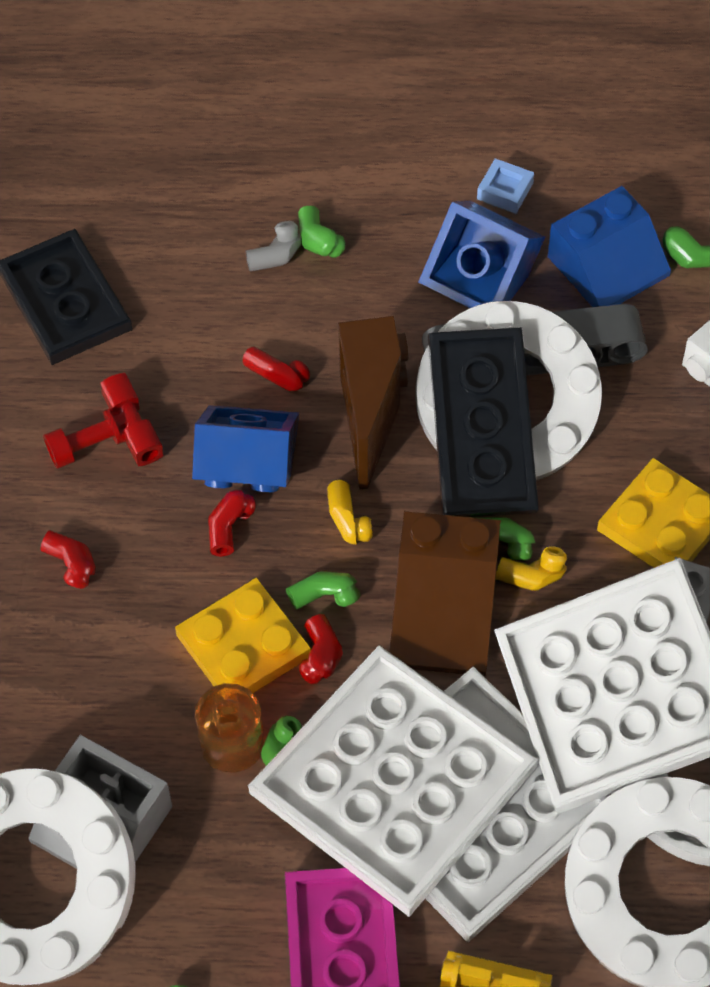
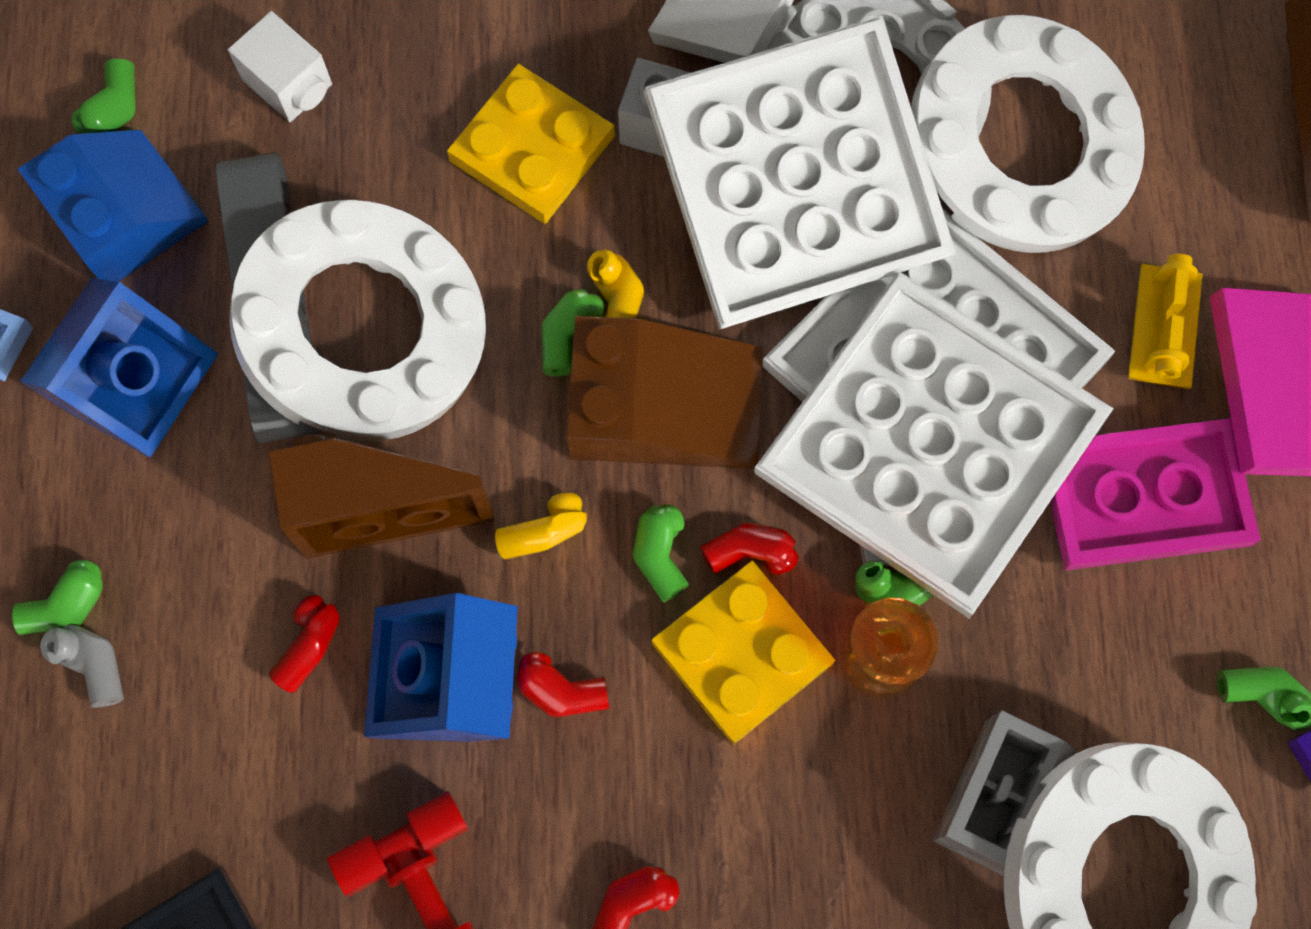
camera: 95 degrees left, 15 degrees up
black tile [428,327,539,517] -> none

